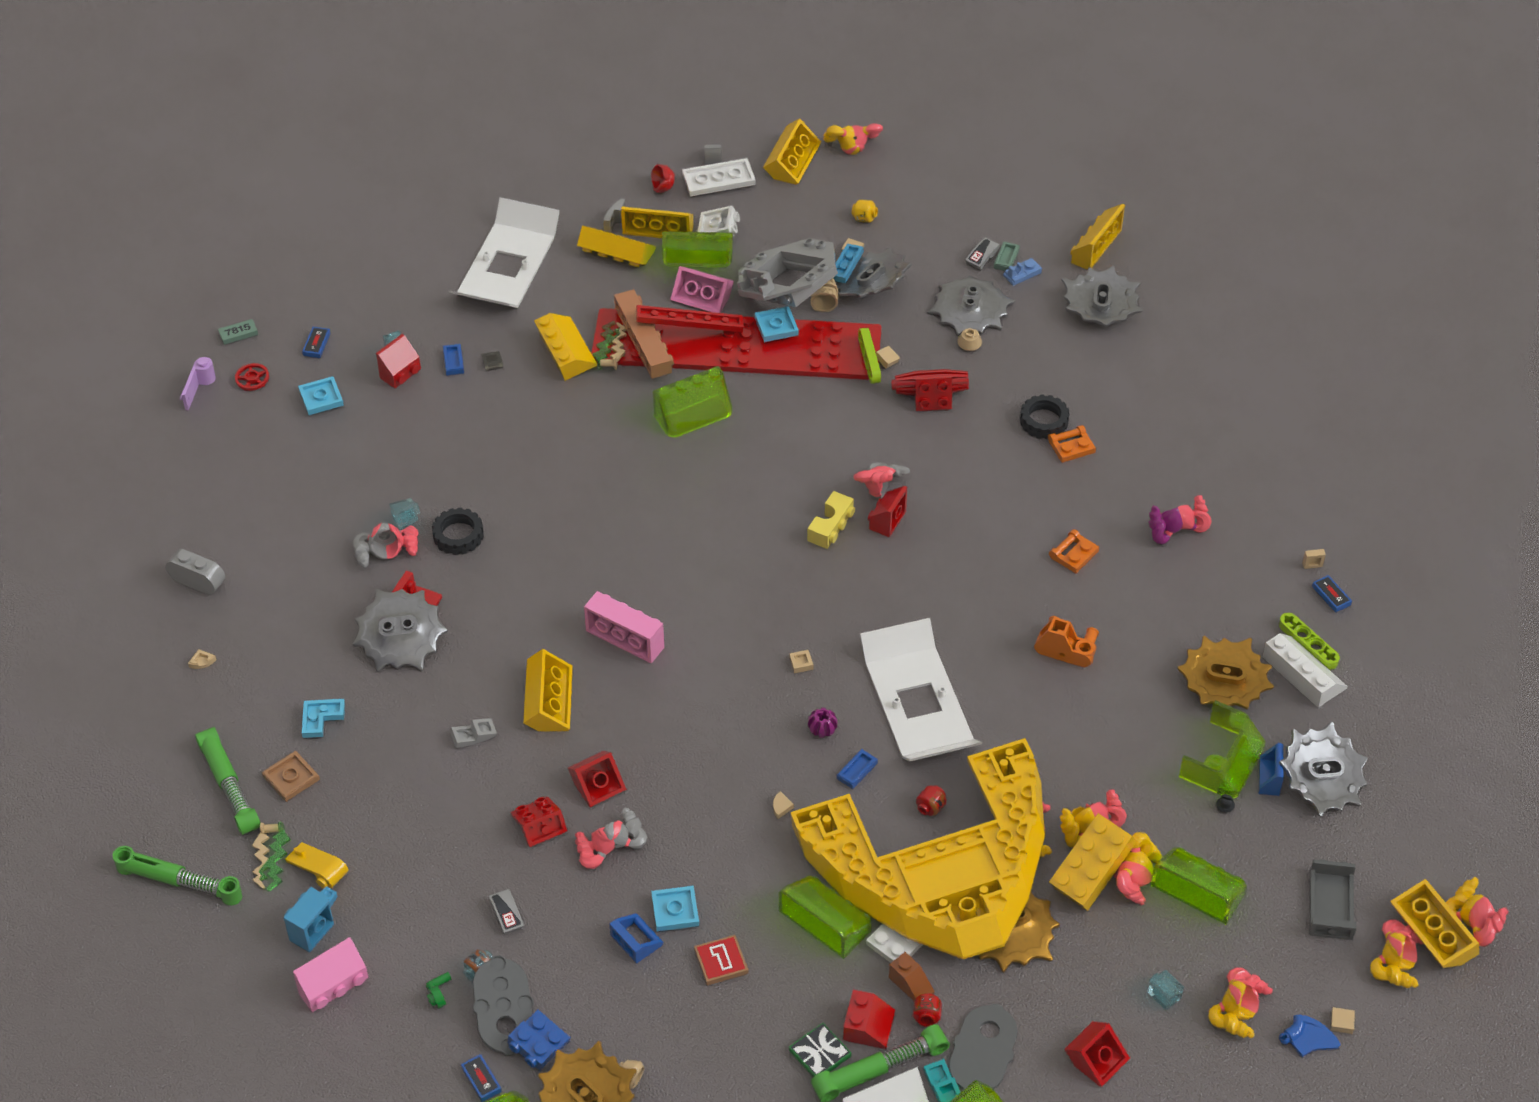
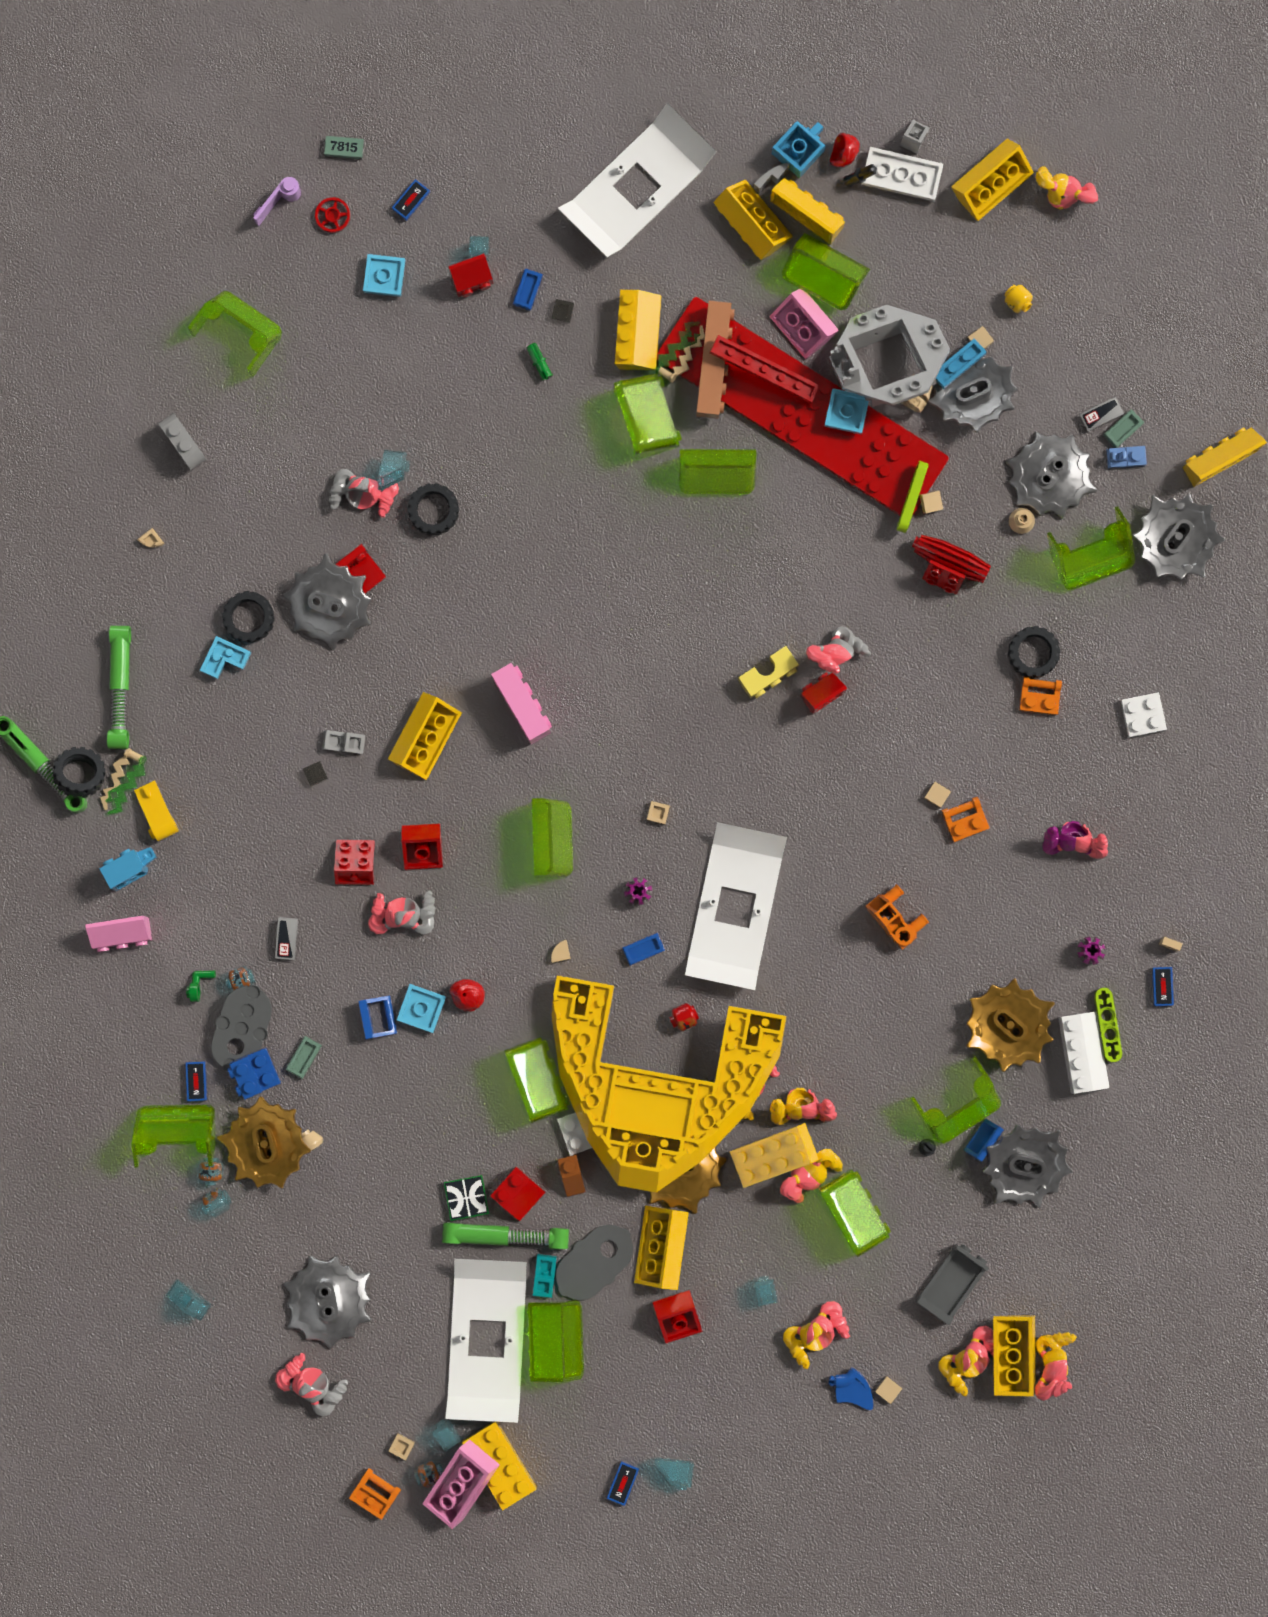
camera: 25 degrees right, 35 degrees up
medium nougat tile [262,751,320,802] -> none
red tile [694,935,748,986] -> none
white plate [697,205,740,242] -> none
red head [913,993,942,1027] -> none
none -> black tyre [53,747,105,798]
none -> clear neon green windscreen [188,291,282,377]
none -> black tyre [222,591,275,643]
none -> sand green tile [286,1036,322,1079]
none -> clear smoke tile [303,761,328,787]
none -> red hair [449,979,485,1012]
none -> green axle [527,343,553,381]
none -> clear neon green windscreen [532,798,573,878]
none -> clear neon green windscreen [613,374,682,460]
none -> yellow slope [634,1206,689,1290]
none -> dark azure hinge [771,121,825,178]
none -> black axle [843,164,877,187]
none -> tan tile [924,782,951,808]
none -> clear neon green windscreen [1047,506,1135,590]
none -> magenta piece [1077,936,1105,965]
none -> white plate [1120,692,1167,738]

